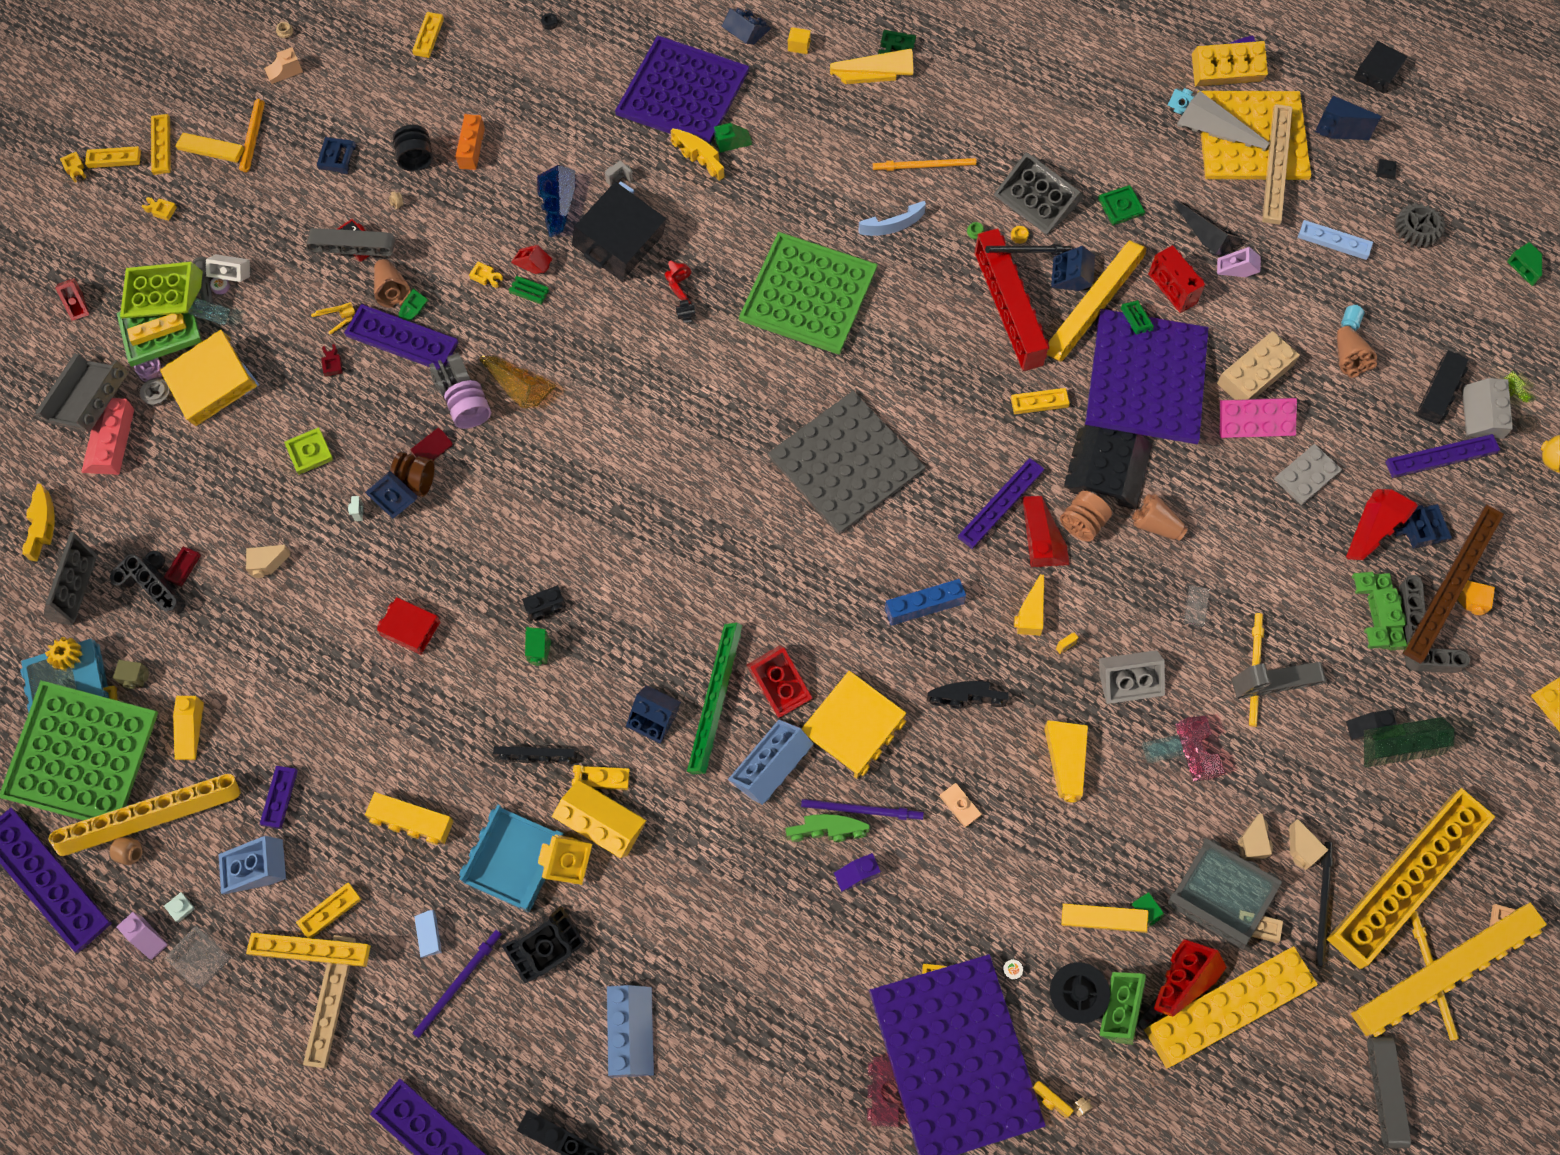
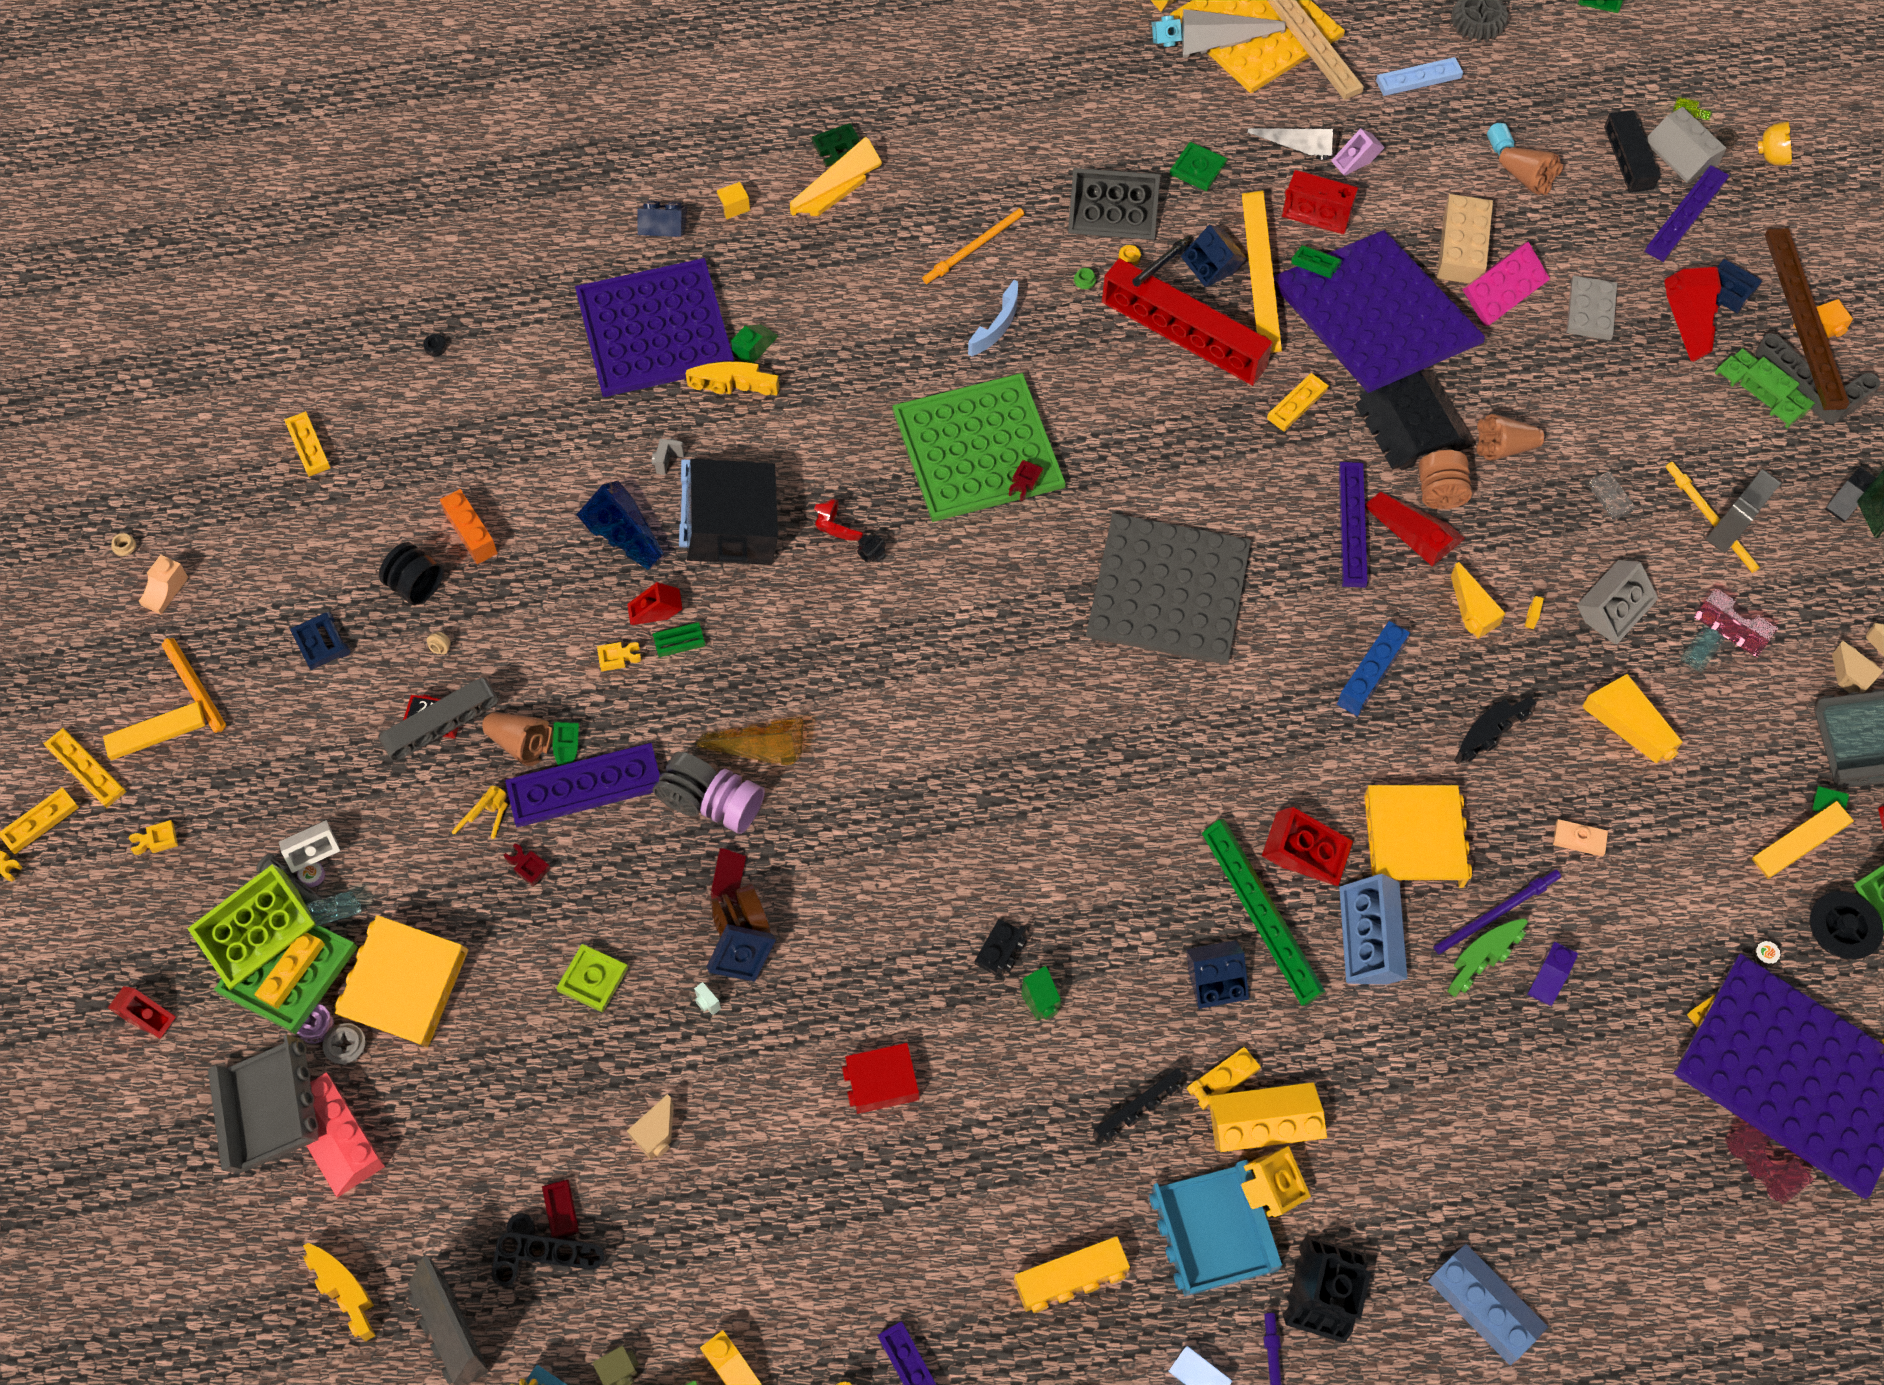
camera: 40 degrees left, 5 degrees down
none -> dark red plate [1009,459,1044,501]

